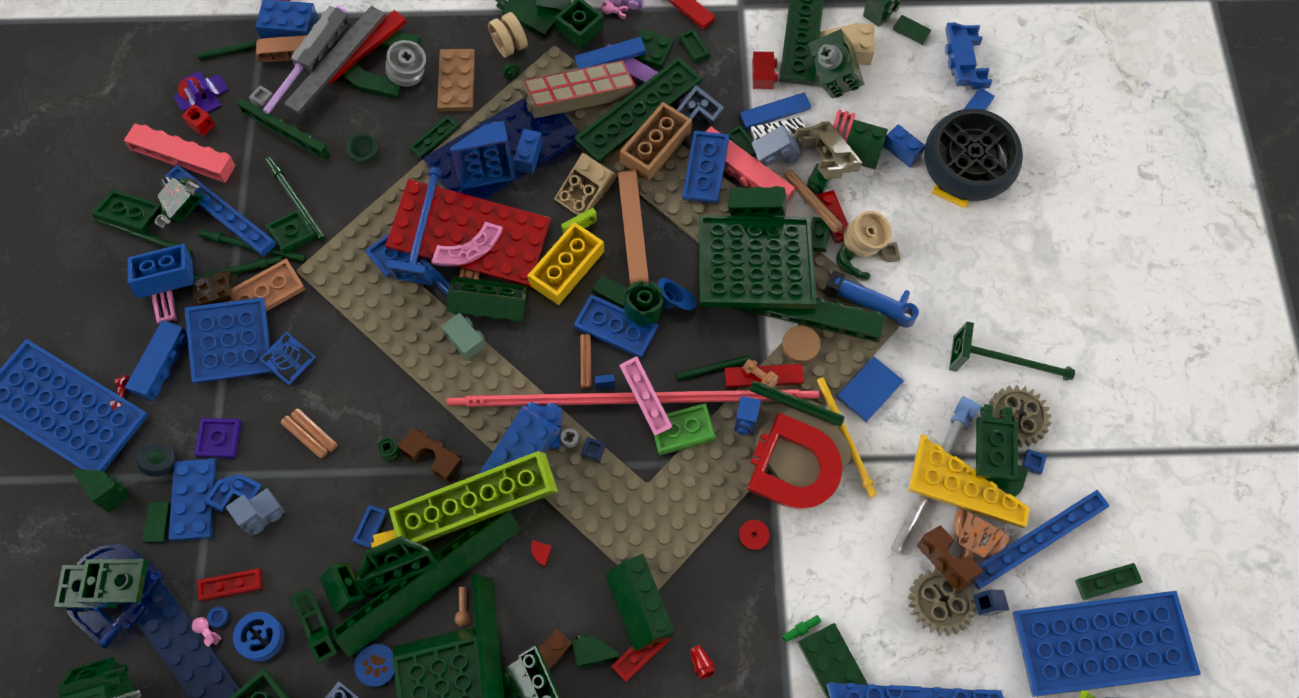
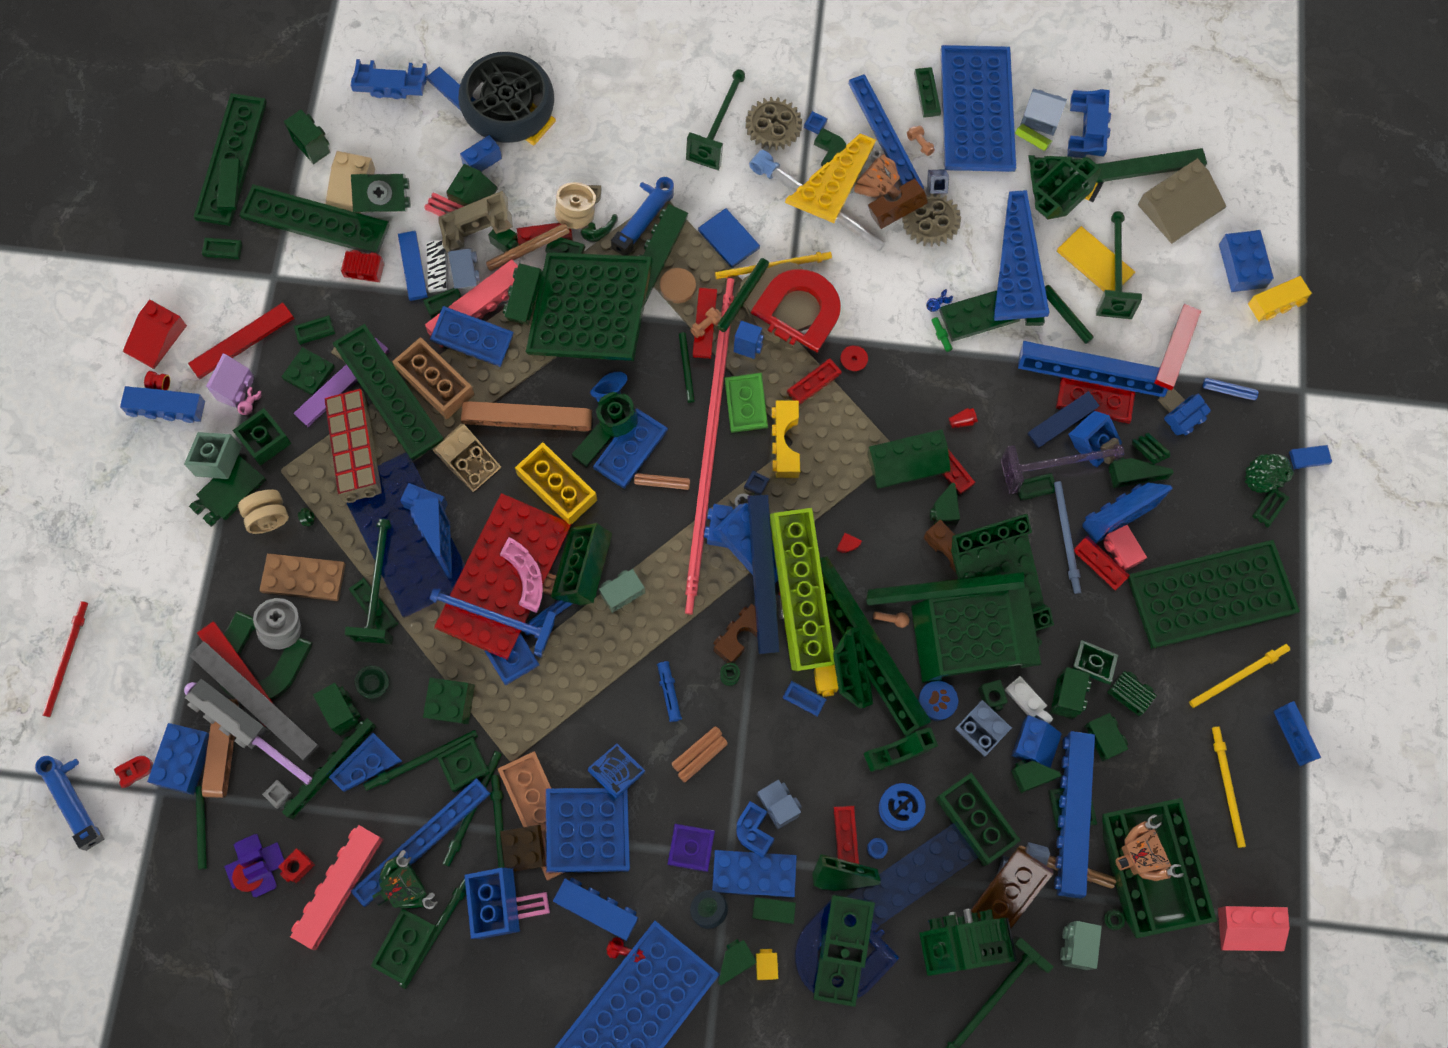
camera: 85 degrees left, 5 degrees up
bright pink arm [191,617,221,647] -> none
dark green brick [319,562,365,614] -> none
lime tile [561,208,597,234] -> none
blue tile [575,37,646,69] -> none
blue tile [595,374,615,390] -> none
bright pink plate [619,356,672,436] -> none
sand blue brick [677,85,724,125] -> none
dark green tile [893,15,932,45] -> none
dark green tile [976,404,1018,481] -> none
none -> dark green brick [313,683,361,736]
none -> blue wing [329,733,402,792]
none -> dark green tile [345,519,393,644]
none -> dark green brick [423,678,475,724]
none -> blue pin [657,661,682,722]
none -> dark blue tile [747,495,780,654]
none -> yellow brick [755,949,778,980]
none -> yellow arch [771,401,800,478]
none -> red tile [787,358,842,405]
none -> dark green slope [812,854,881,891]
none -> nougat bar [907,125,935,156]
none -> clear blue arm [926,289,953,312]

